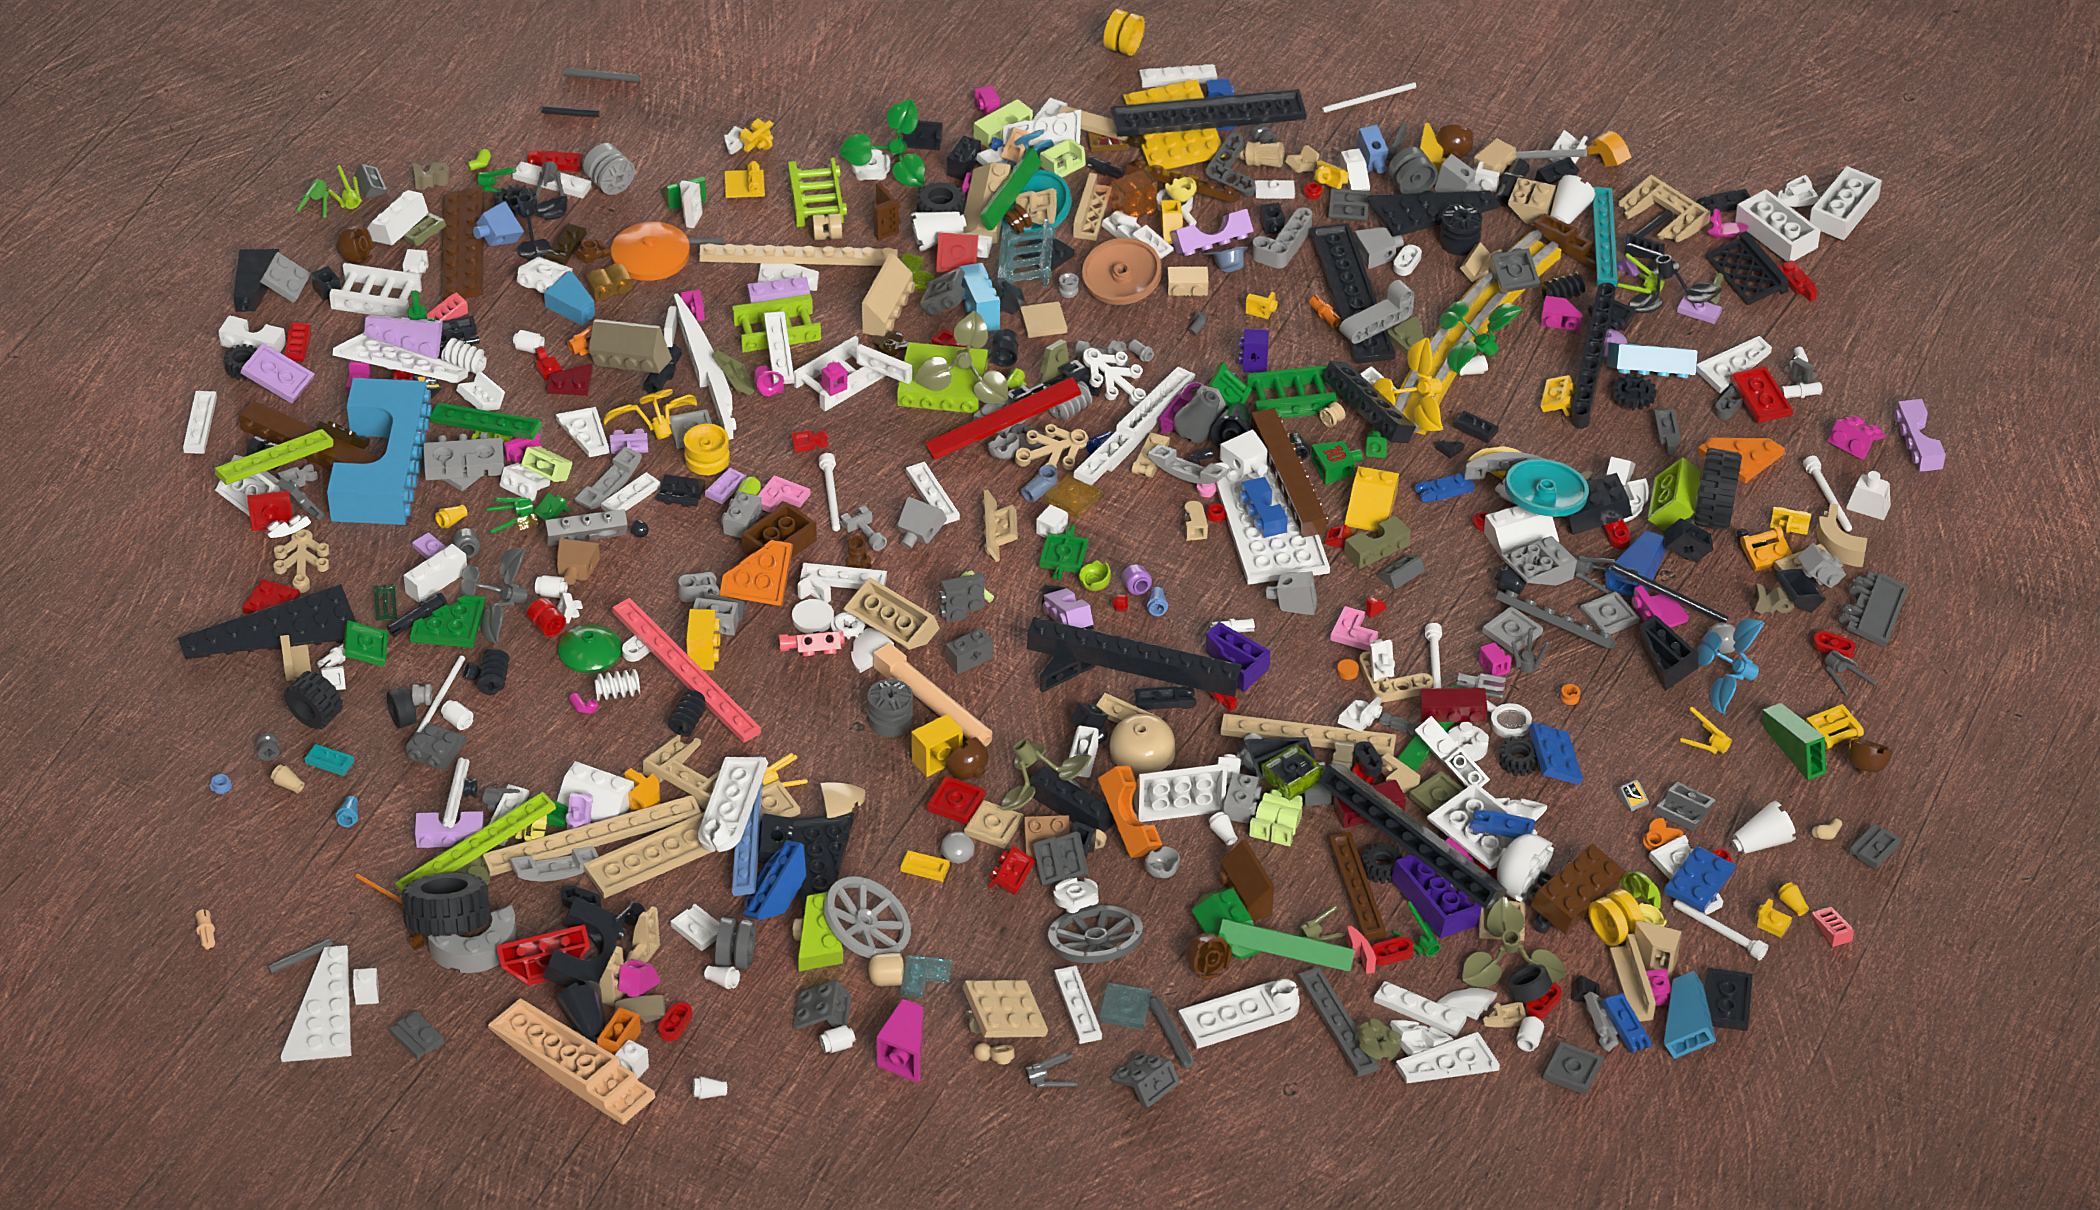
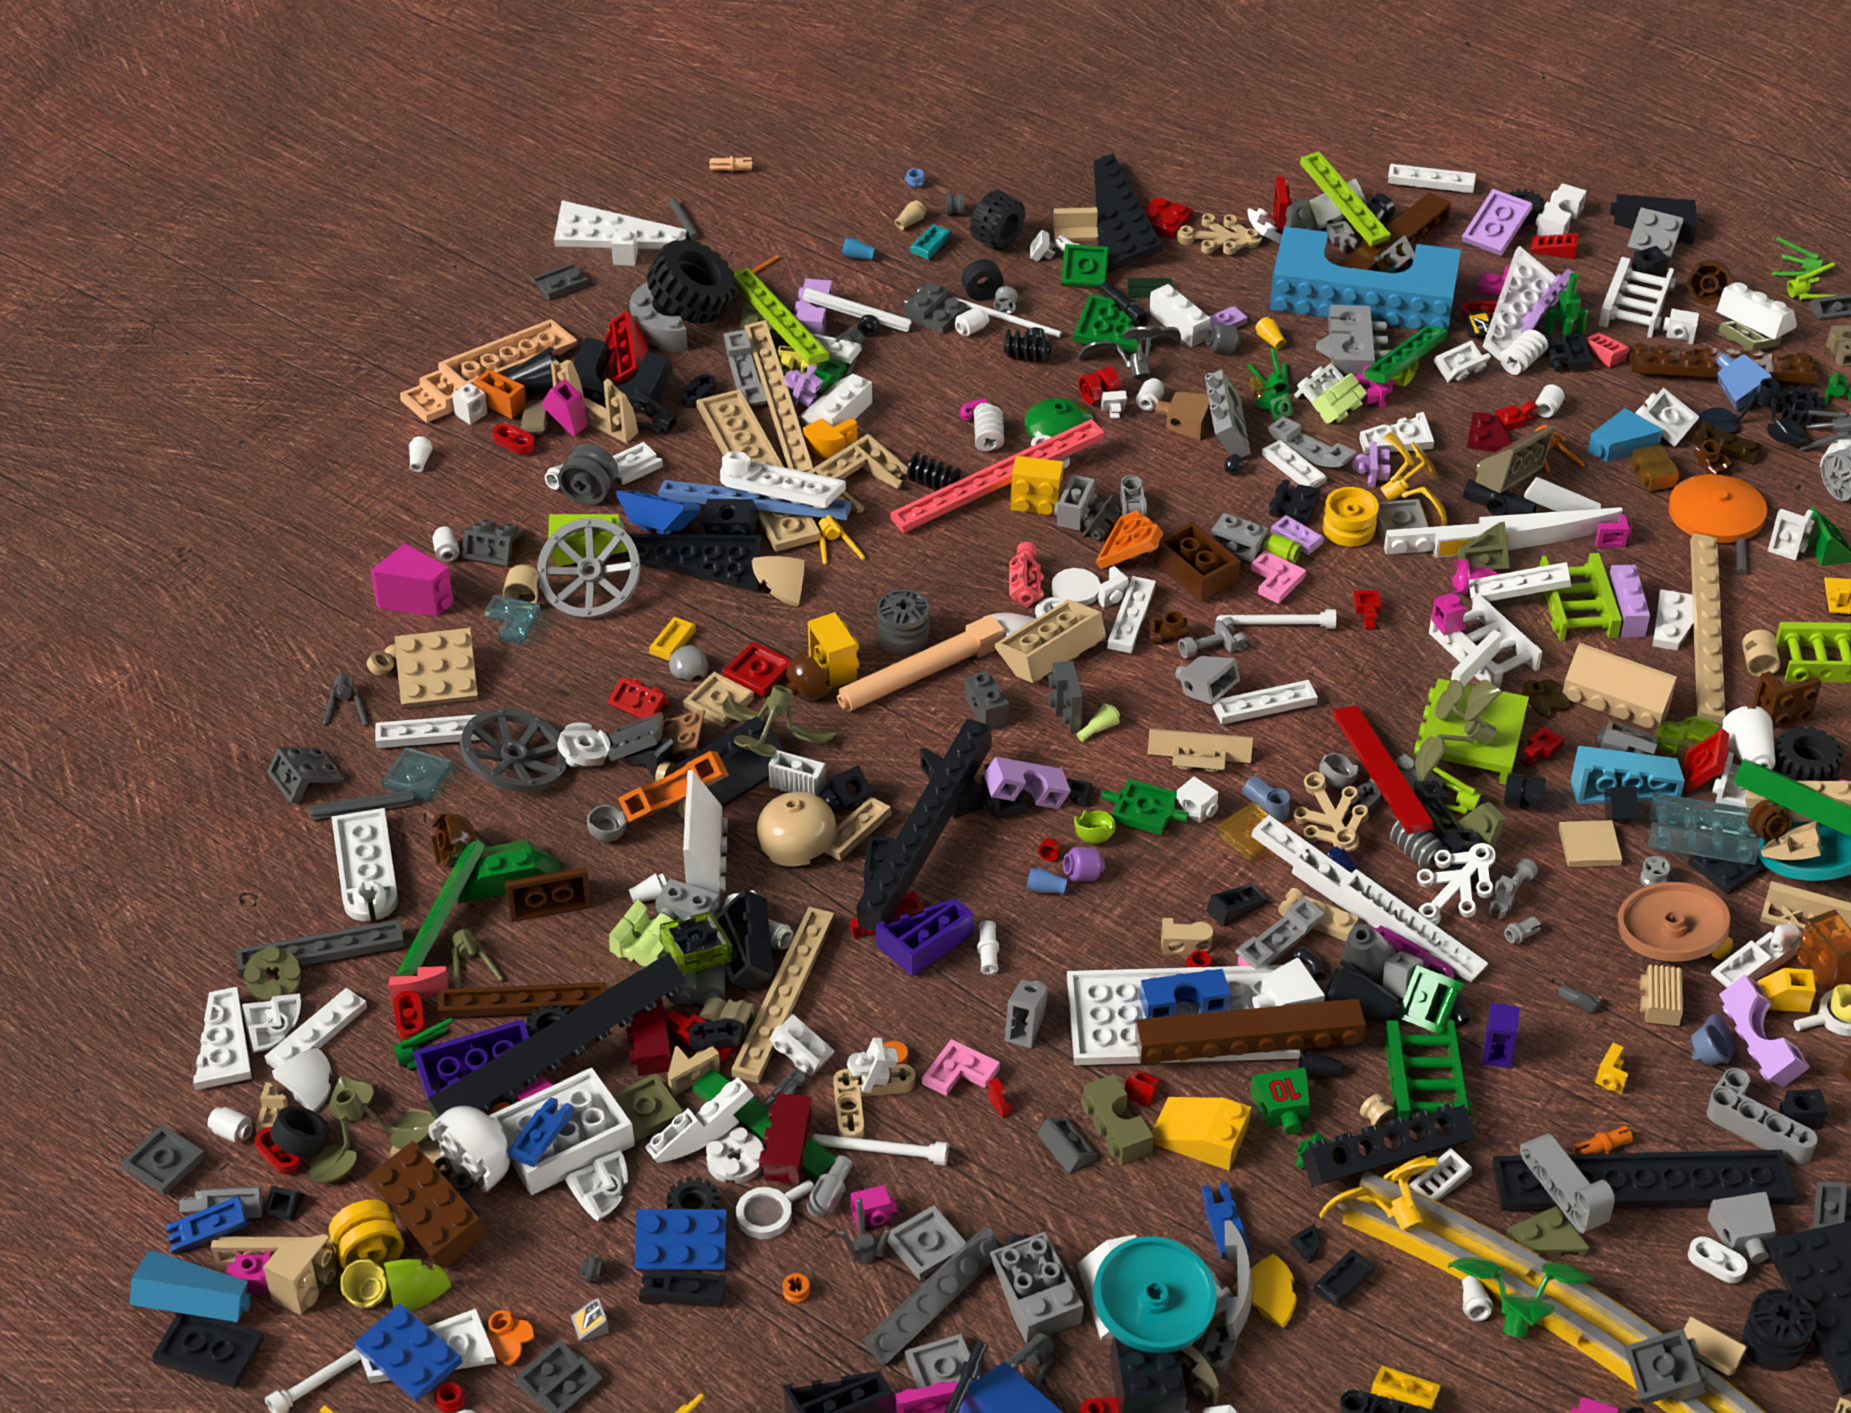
camera: 100 degrees right, 0 degrees up
none -> dark grey plate [580,1253,602,1283]
none -> black plate [638,1269,726,1307]
none -> black slope [1207,883,1268,926]

